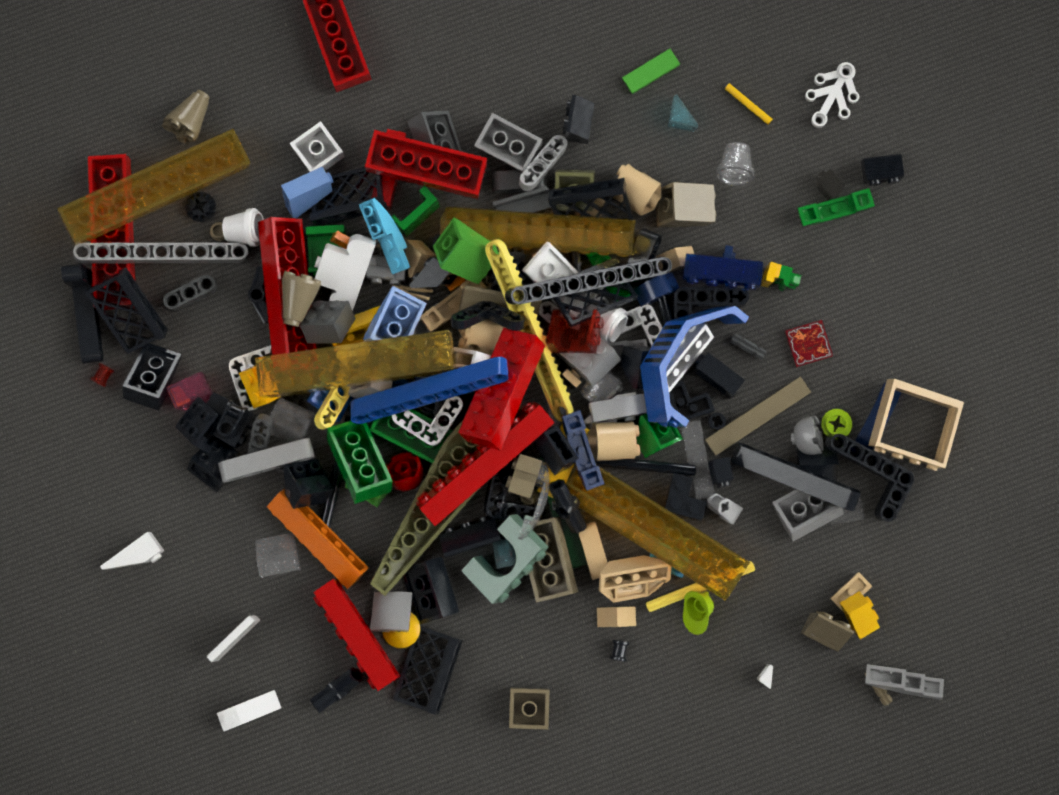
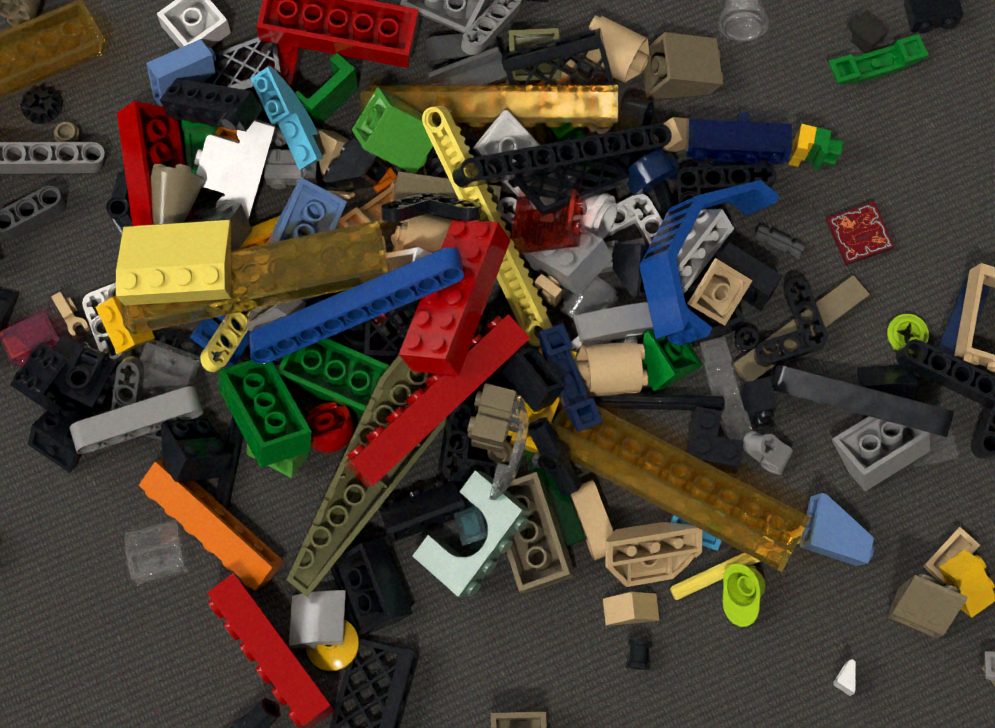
camera: 10 degrees left, 10 degrees down
white tile [207,615,260,662] -> none
white piece [222,208,264,247] -> none
white beam [392,396,463,446] -> none
light grey cylinder [791,416,824,455] -> none
none -> tan plate [51,292,90,338]
none -> light yellow slope [116,220,231,306]
none -> black brick [159,78,262,132]
none -> tan slope [687,258,752,325]
none -> black beam [754,278,828,367]
none -> medium blue slope [799,493,874,566]

